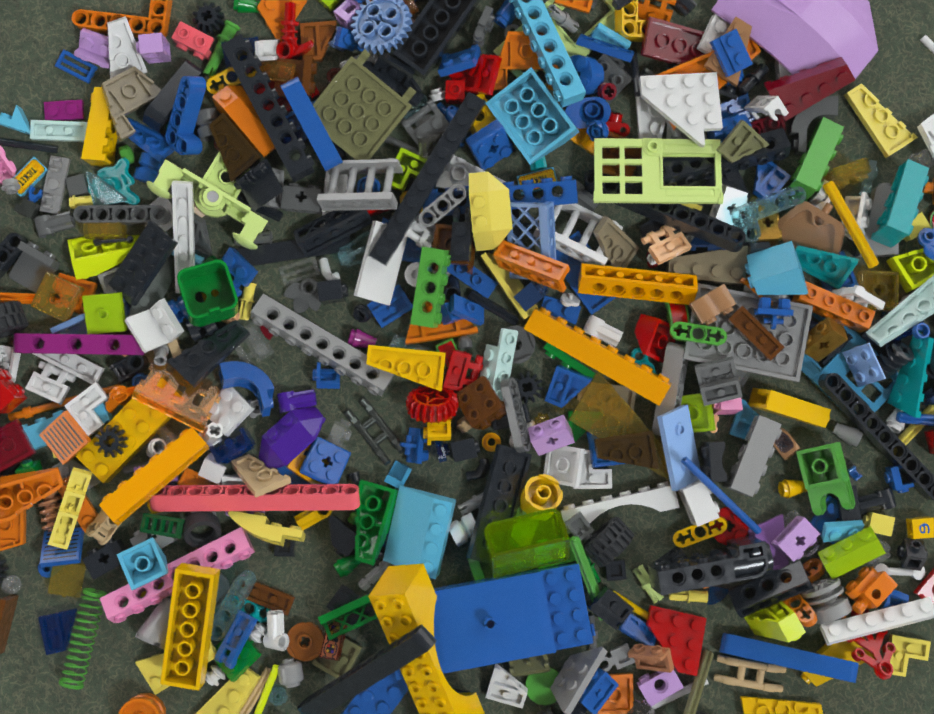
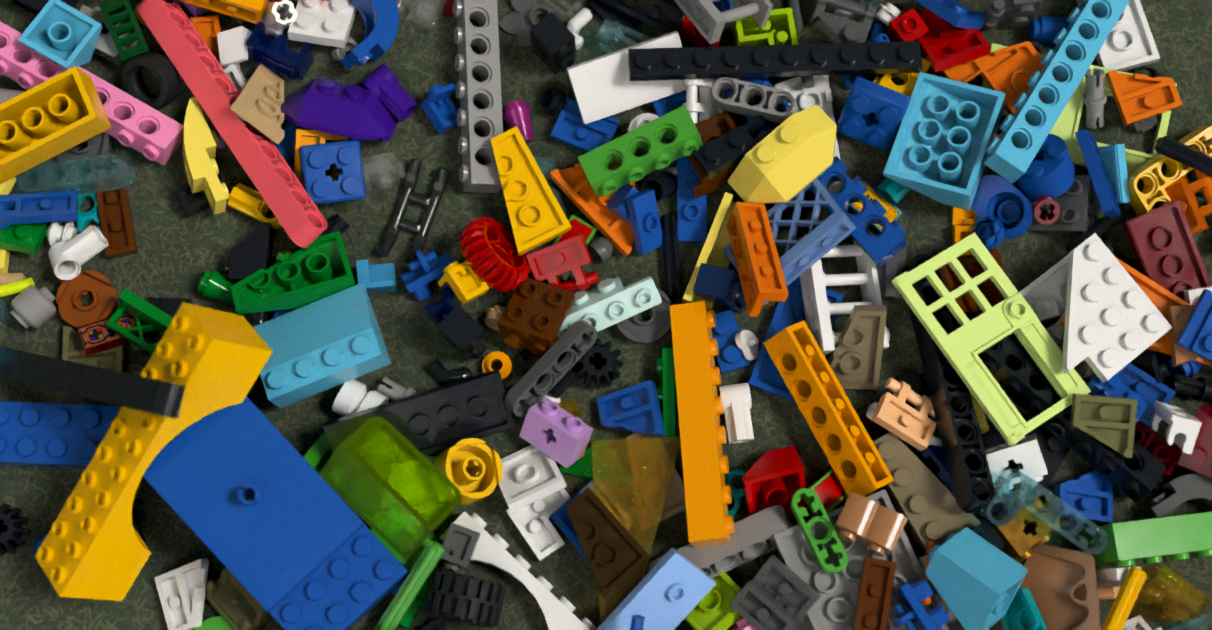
camera: 55 degrees right, 10 degrees down
red piece [606,112,630,137] -> none

